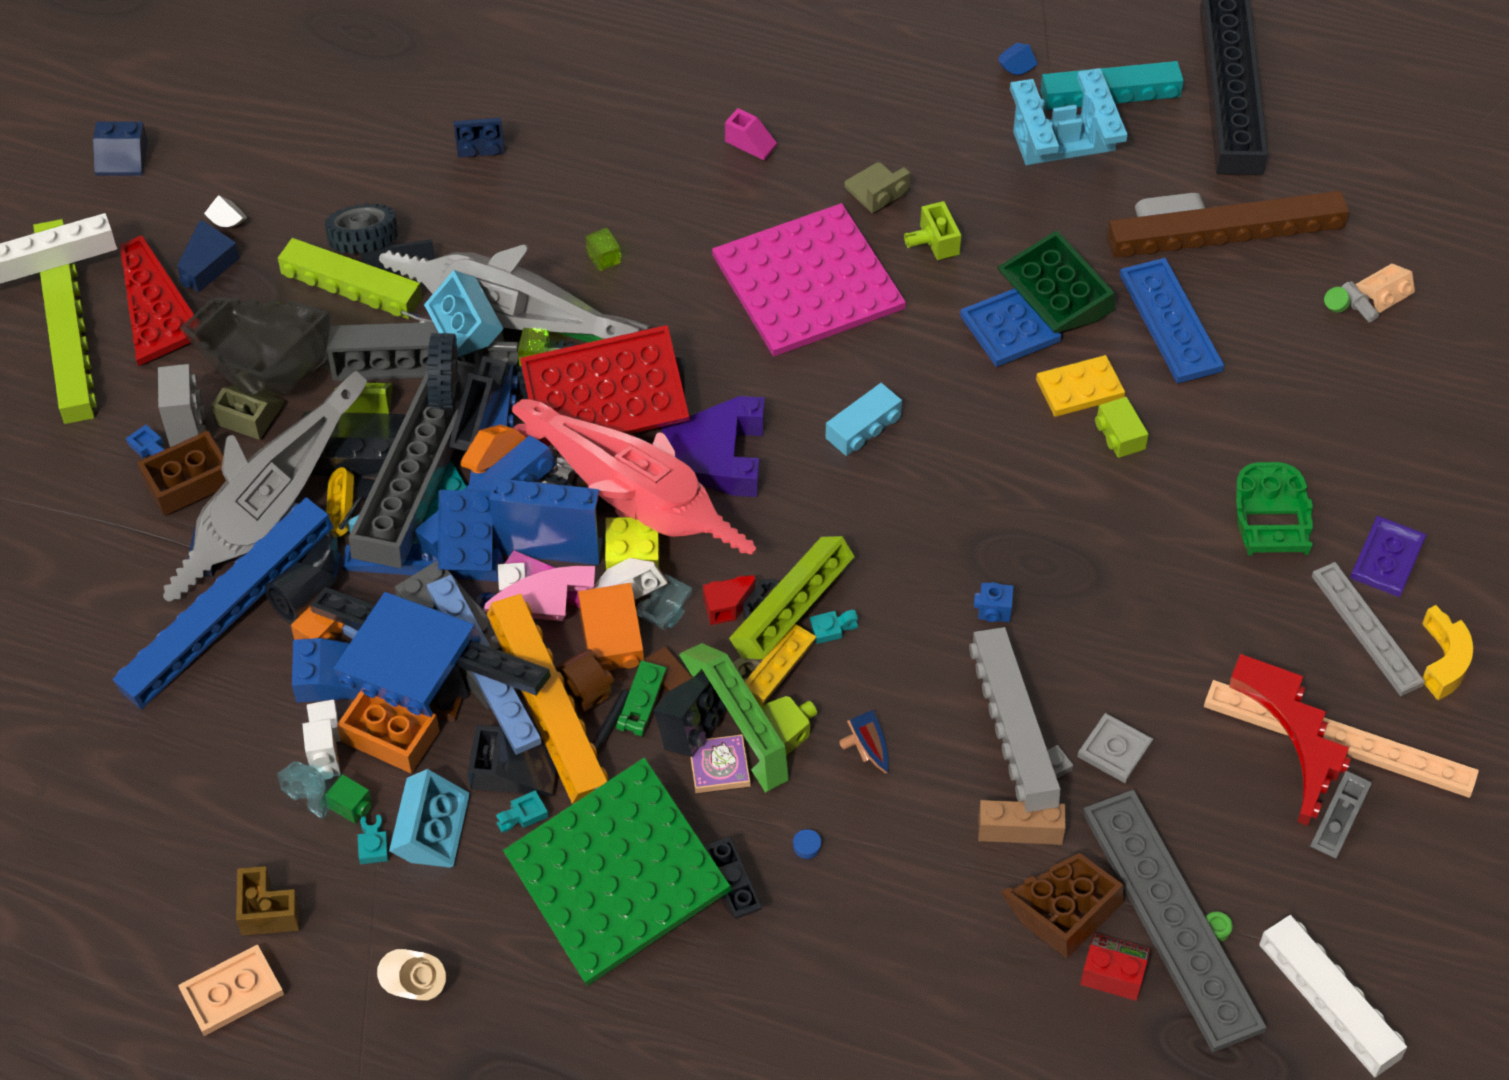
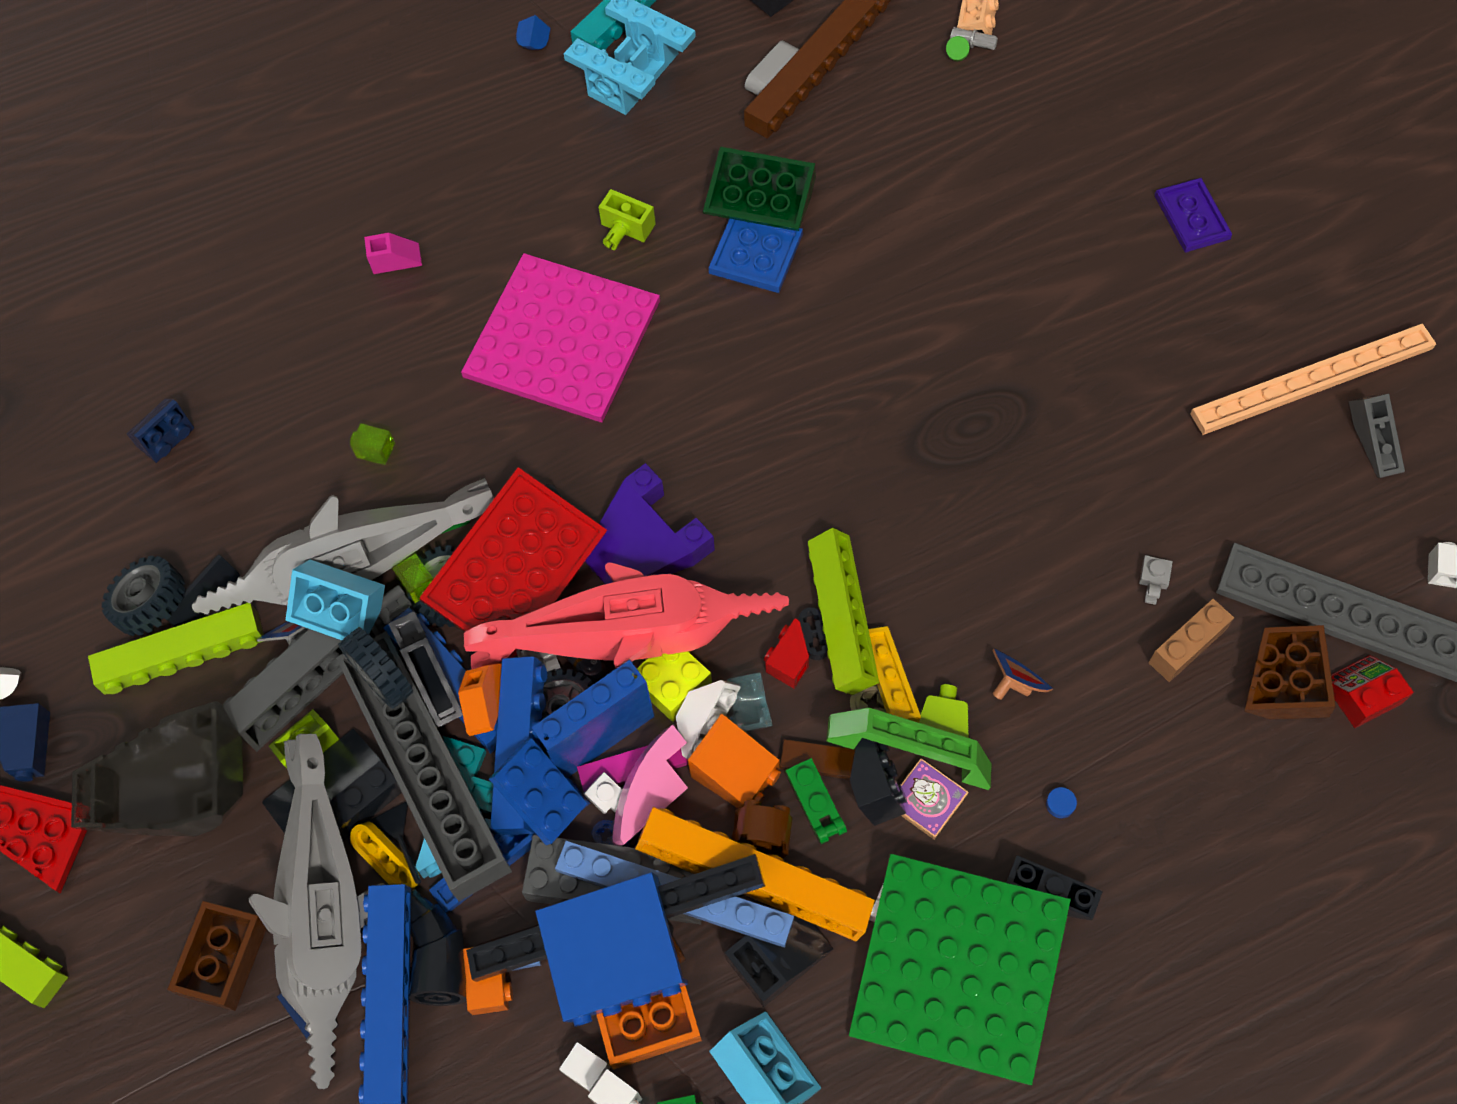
camera: 40 degrees left, 10 degrees up
blue plate [126,425,164,458] -> none
light grey brick [158,364,206,447] -> none
olive slope [211,385,284,440] -> none
blue slope [292,638,360,703] -> none
teal plate [496,790,548,833] -> none
black bar [592,690,629,756] -> none
teal plate [809,610,858,644] -> none
medium azure brick [826,383,902,456] -> none
olive bracket [844,162,910,213] -> none
light grey brick [969,627,1060,812] -> none
blue brick [974,582,1013,622] -> none
yellow plate [1036,355,1125,417] -> none
light grey plate [1077,713,1153,783] -> none
lime brick [1095,397,1148,458] -> none
blue plate [1120,258,1224,384] -> none
bright green tile [1205,912,1233,942] -> none
red arch [1229,654,1351,826] -> none
green slope [1236,462,1313,556] -> none
light grey tile [1312,562,1425,697] -> none
yellow arch [1422,605,1473,700] -> none

